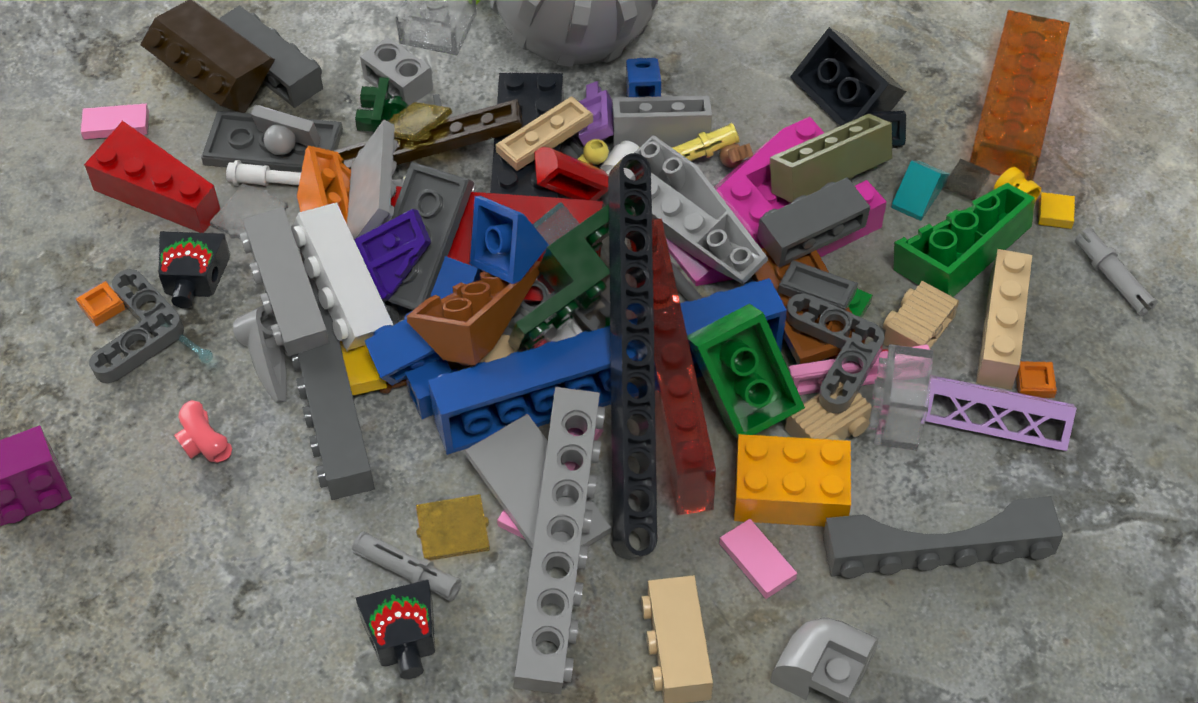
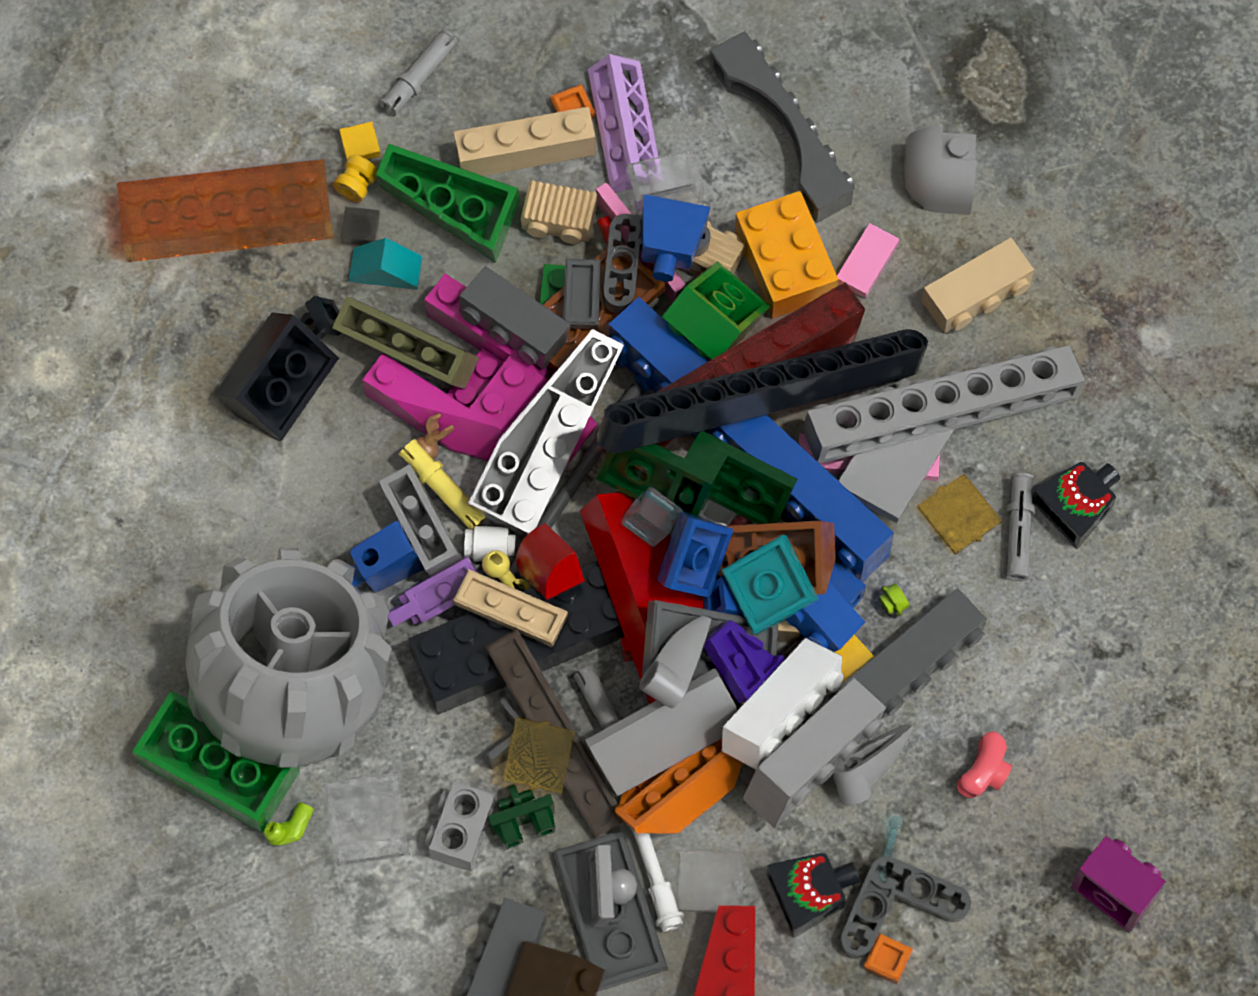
camera: 115 degrees left, 15 degrees up
none -> light grey piece [639,616,712,708]
none -> blue torso [641,195,710,282]
none -> teal tile [721,535,819,635]
none -> lime plate [878,583,910,616]

